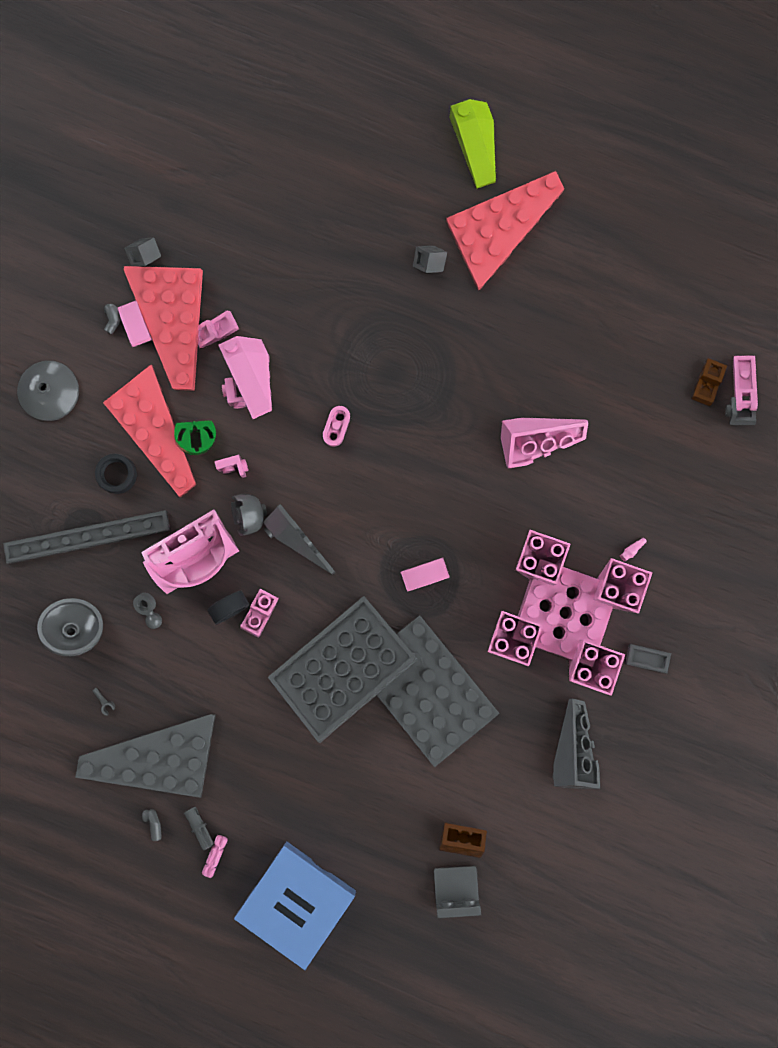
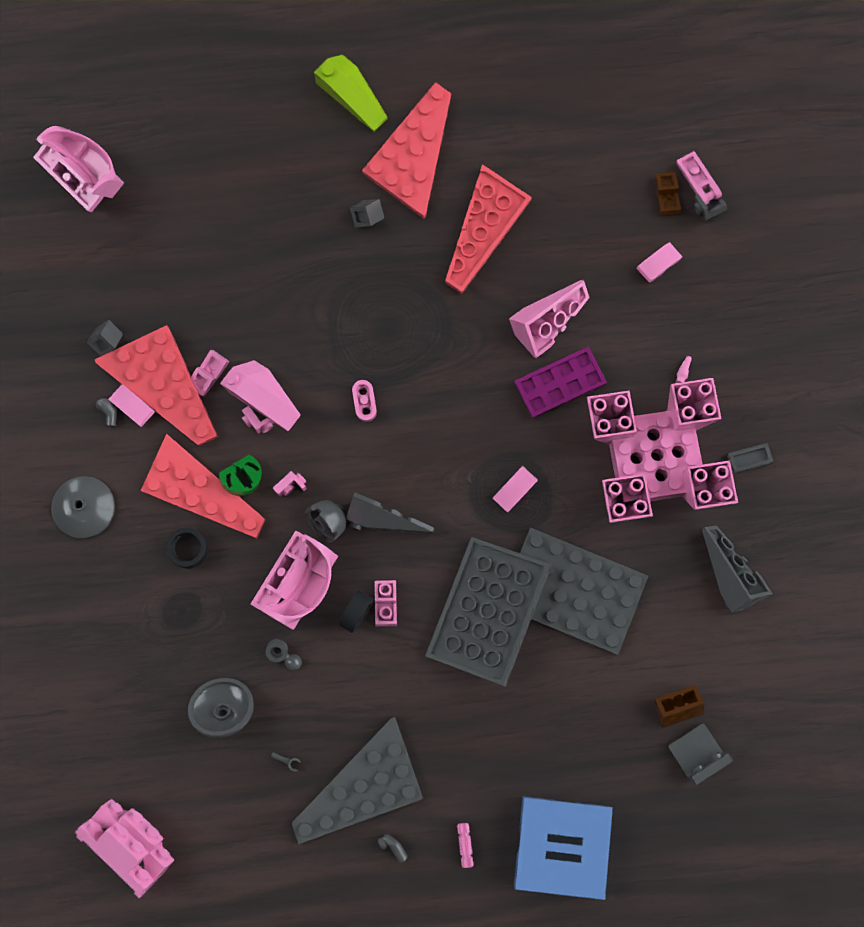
camera: 30 degrees left, 5 degrees down
dark grey tile [3,510,171,564] -> none
dark grey axle [184,807,213,850] -> none
none -> bright pink piece [33,126,124,212]
none -> coral wing [445,164,532,294]
none -> magenta plate [514,346,607,419]
none -> bright pink slope [637,242,682,283]

